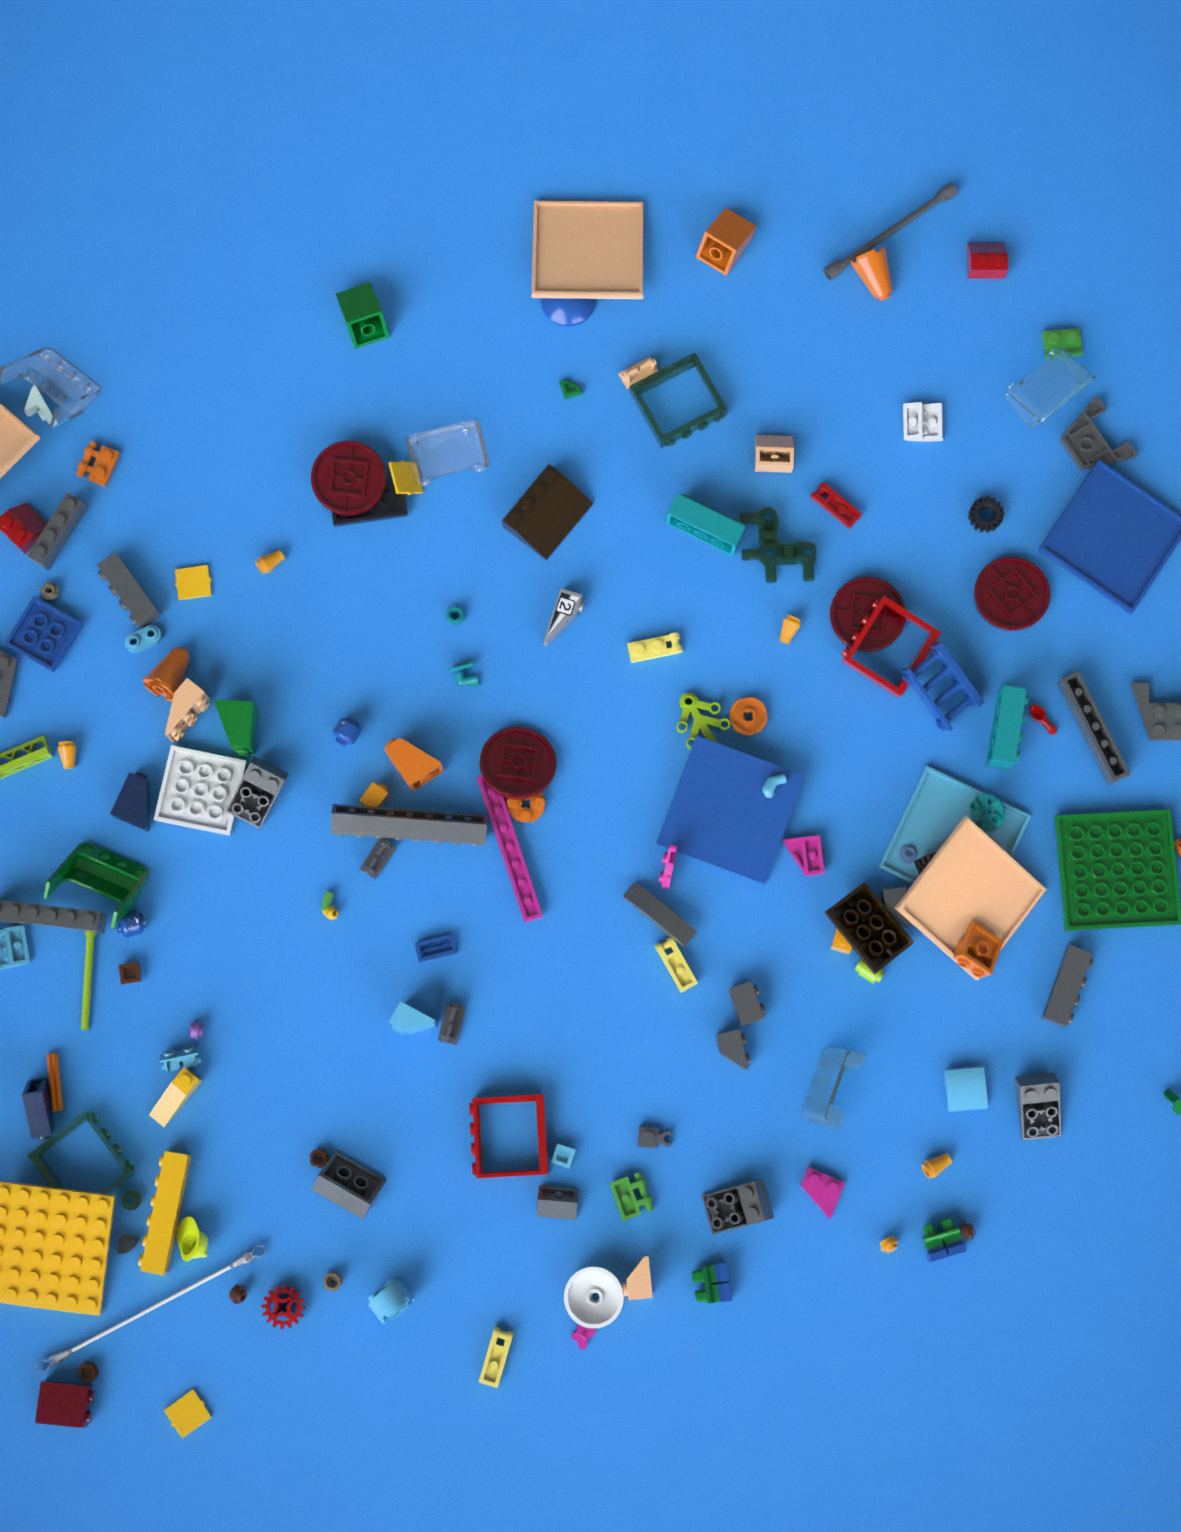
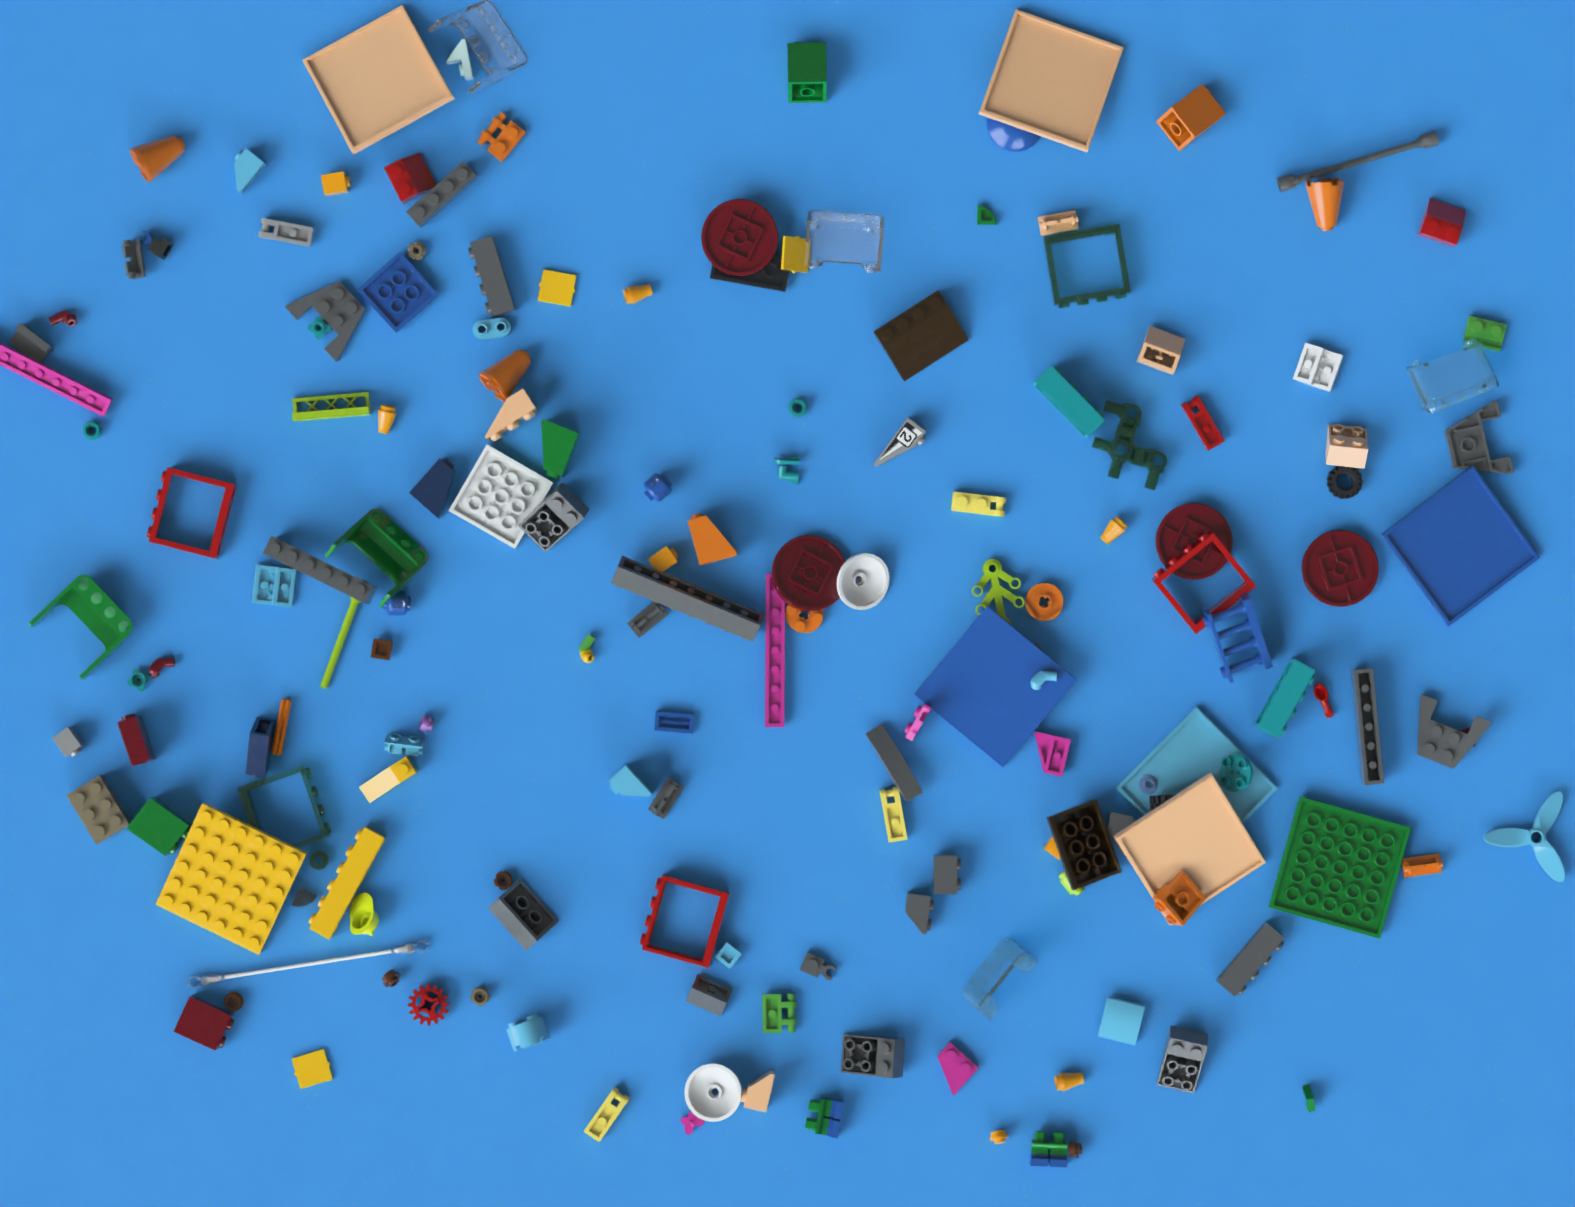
camera: 20 degrees right, 10 degrees up
none -> white dish [837,553,889,610]
none -> light nougat slope [1325,424,1368,469]

